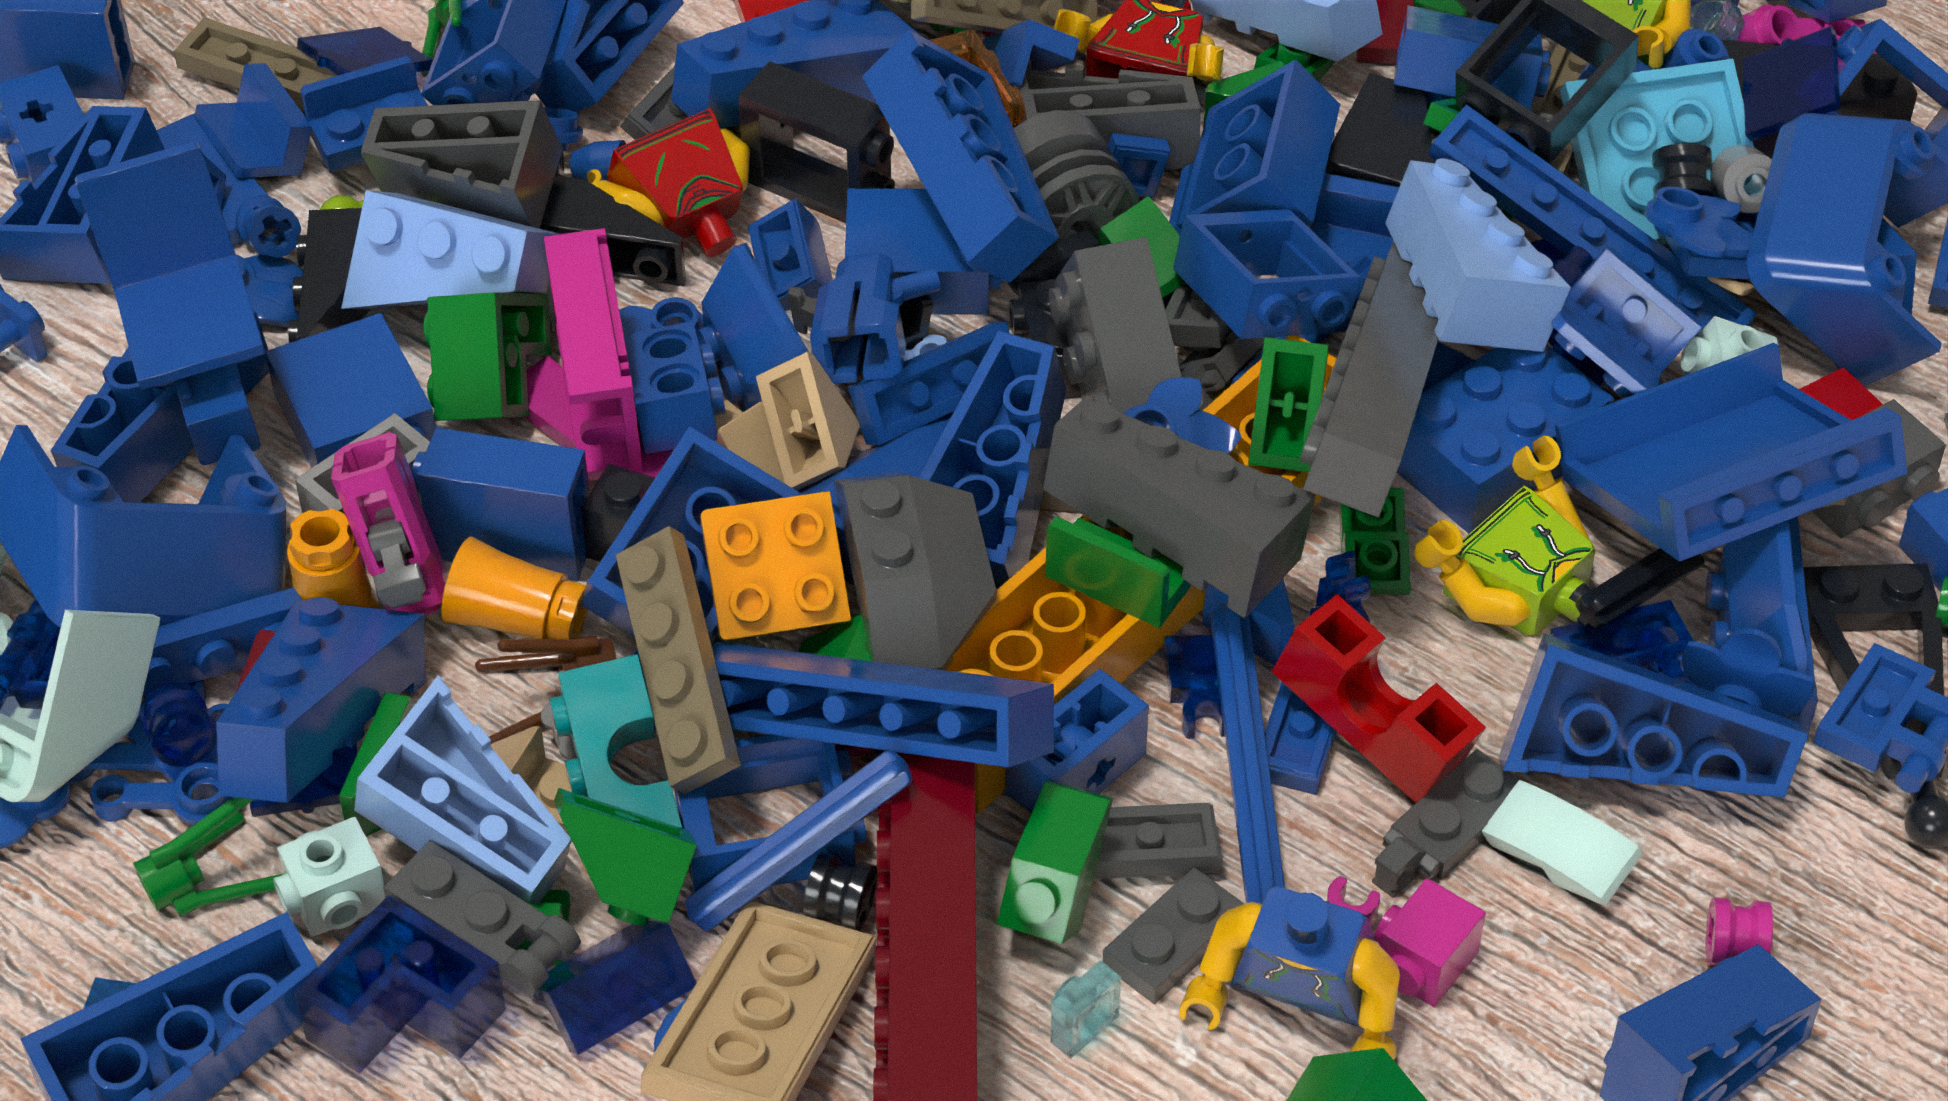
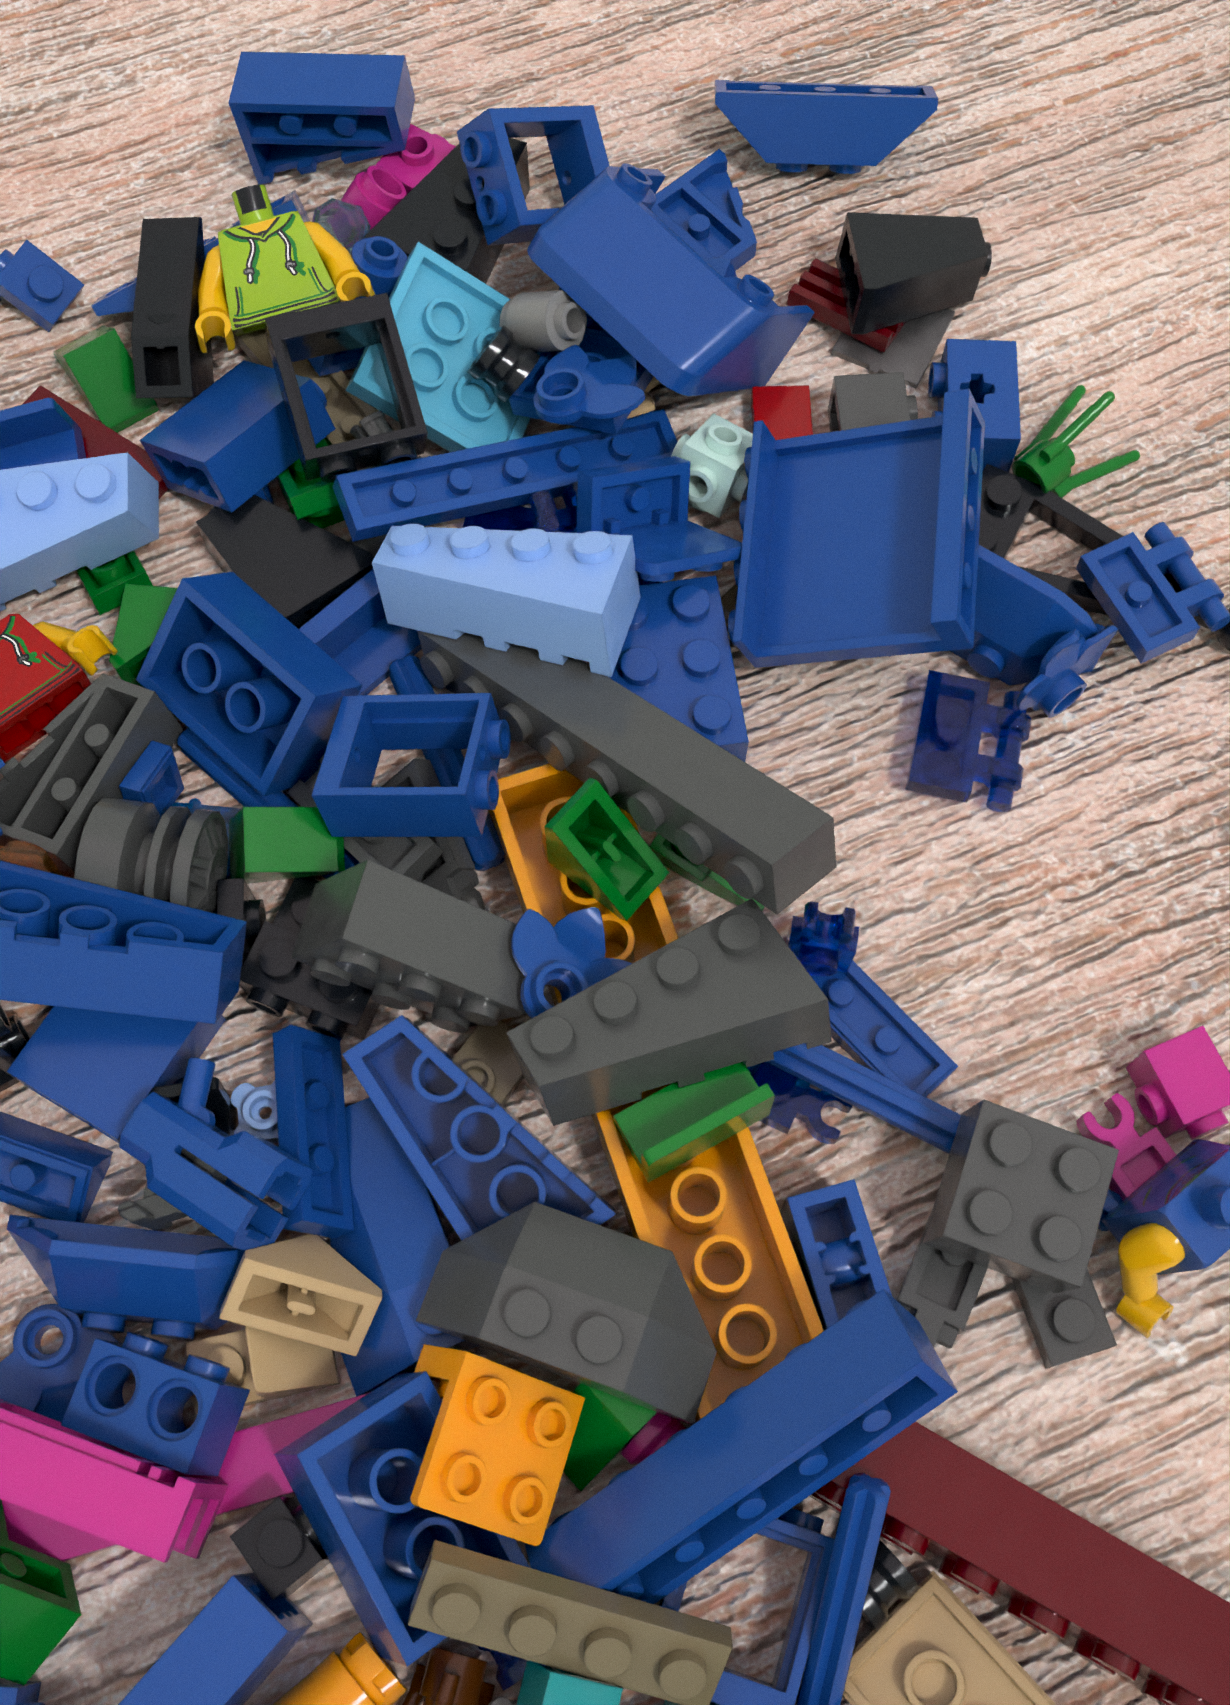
camera: 60 degrees left, 20 degrees up
green slope [996,780,1113,944] -> none
clear light blue plate [1050,960,1121,1059] -> none
red arch [1271,594,1486,803] -> none
dark grey hinge [1372,749,1521,898] -> none
torso [1414,436,1596,635] -> none
light aqua slope [1482,780,1643,906] -> none
blue wedge [1498,633,1808,798] -> none
black axle [1575,548,1705,630] -> none
clear blue piece [1743,26,1840,142] -> none
none -> dark grey brick [922,1099,1119,1293]

